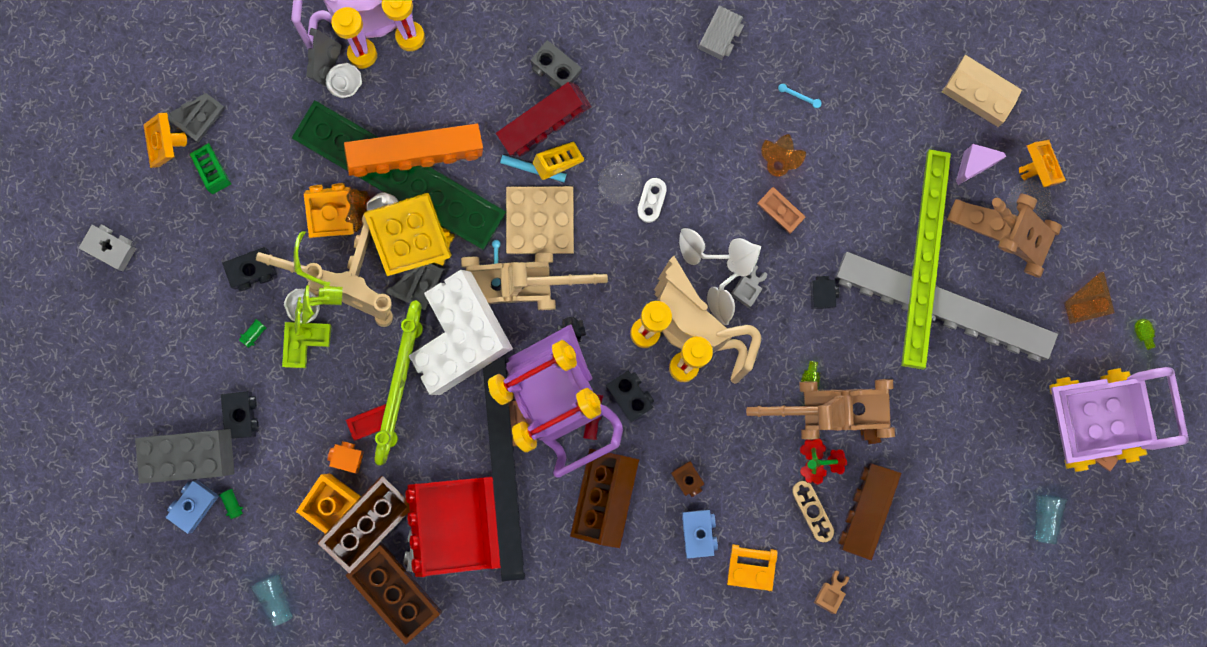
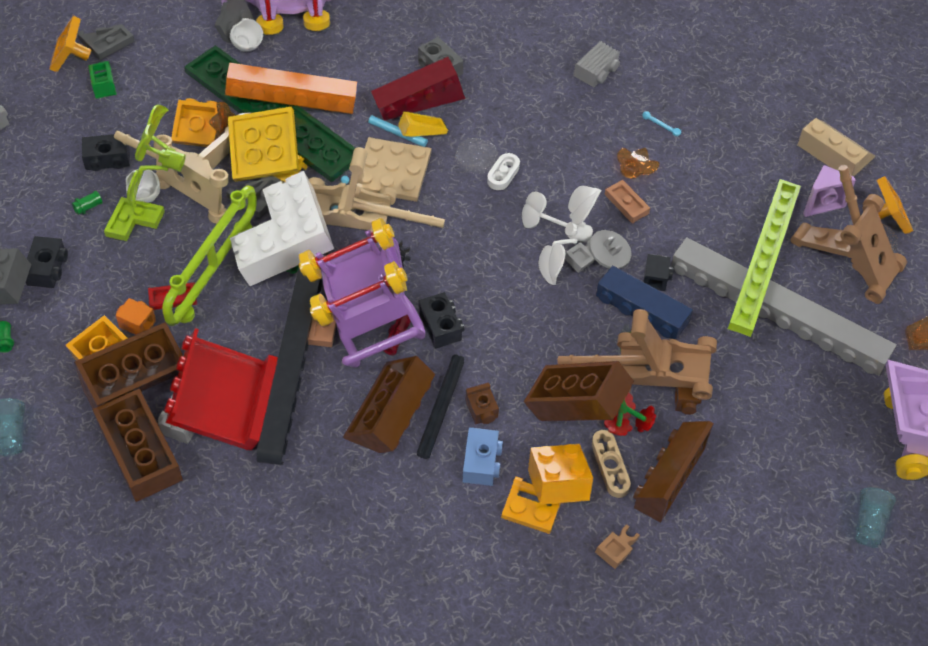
camera: 10 degrees right, 30 degrees down
tan piece [630,256,761,384] -> none
none -> black axle [417,354,464,459]
none -> reddish brown brick [524,361,634,421]
none -> light orange brick [528,444,593,505]
none -> light grey piece [589,230,632,269]
none -> dark blue brick [596,265,693,340]

